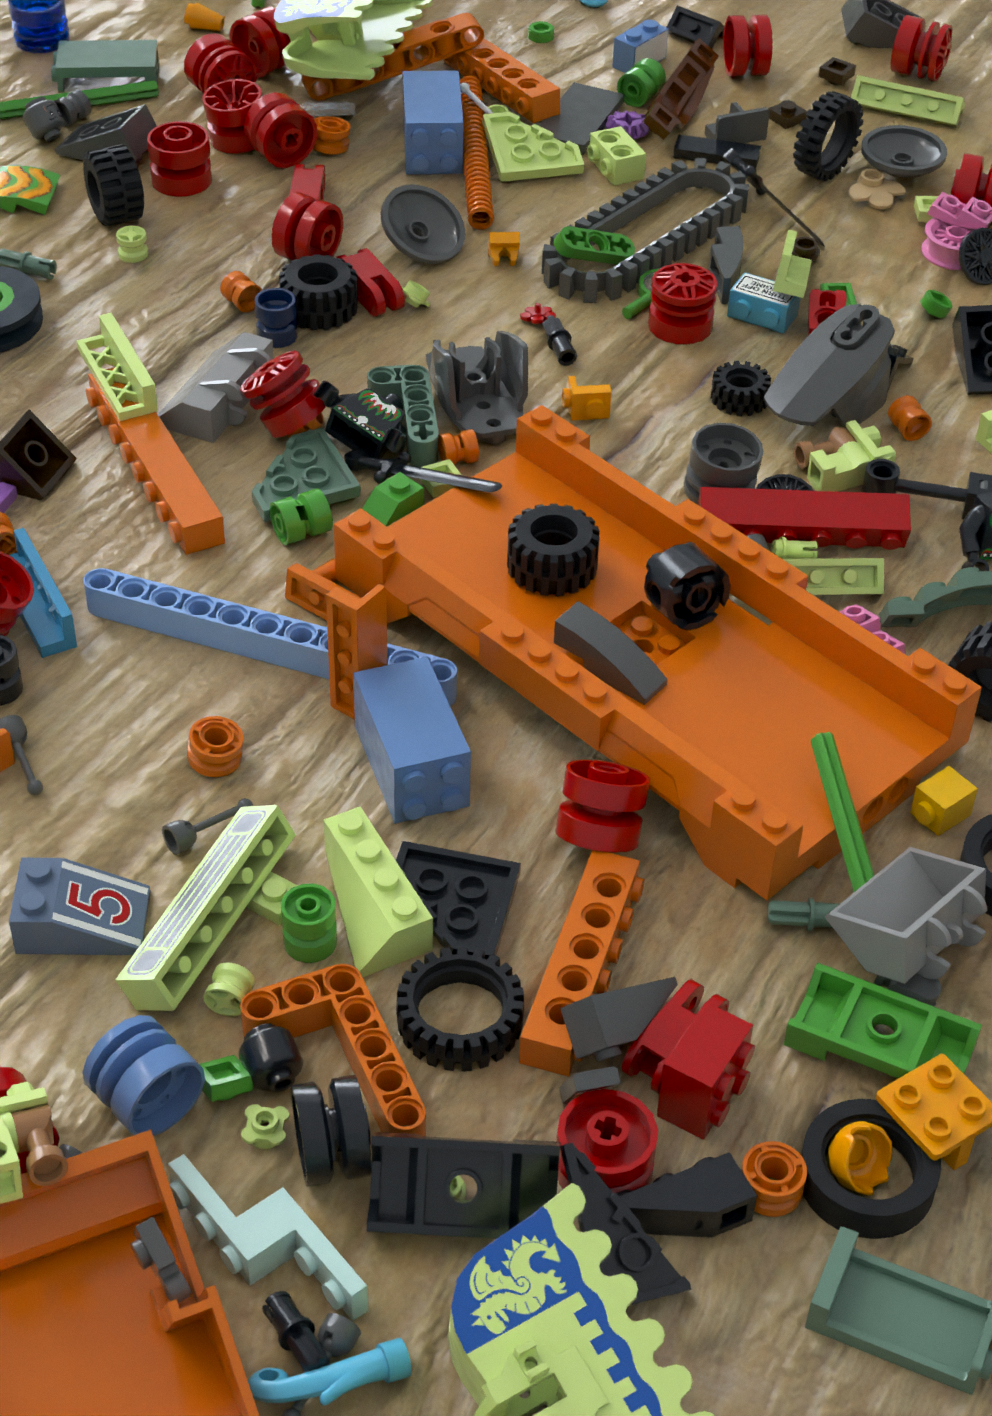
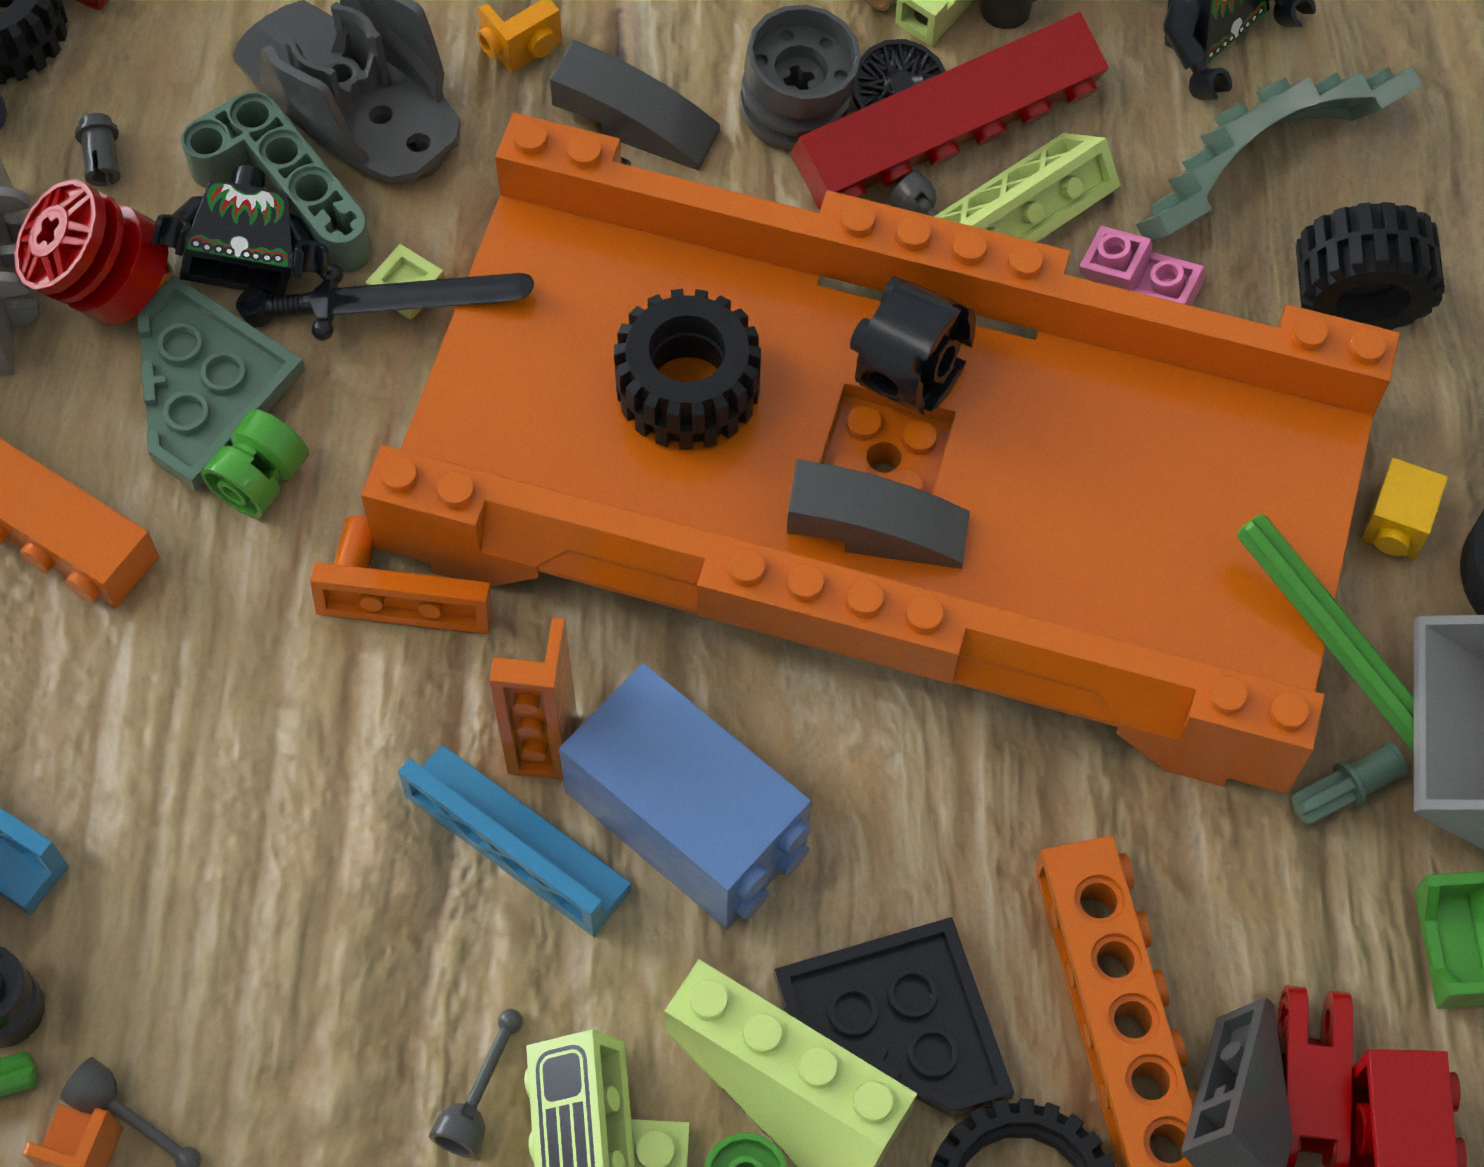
camera: 30 degrees left, 20 degrees up
light blue beam [83,568,457,706] -> none
orange wheel [187,716,244,777] -> none
bright green slope [362,472,424,526] -> none
orange wheel [438,429,479,465] -> none
red wheel [555,760,650,852] -> none
yellowish green pin [771,537,818,559] -> none
none -> dark grey pin [75,113,121,186]
none -> dark azure fence [397,744,632,937]
none -> dark grey slope [550,39,720,171]

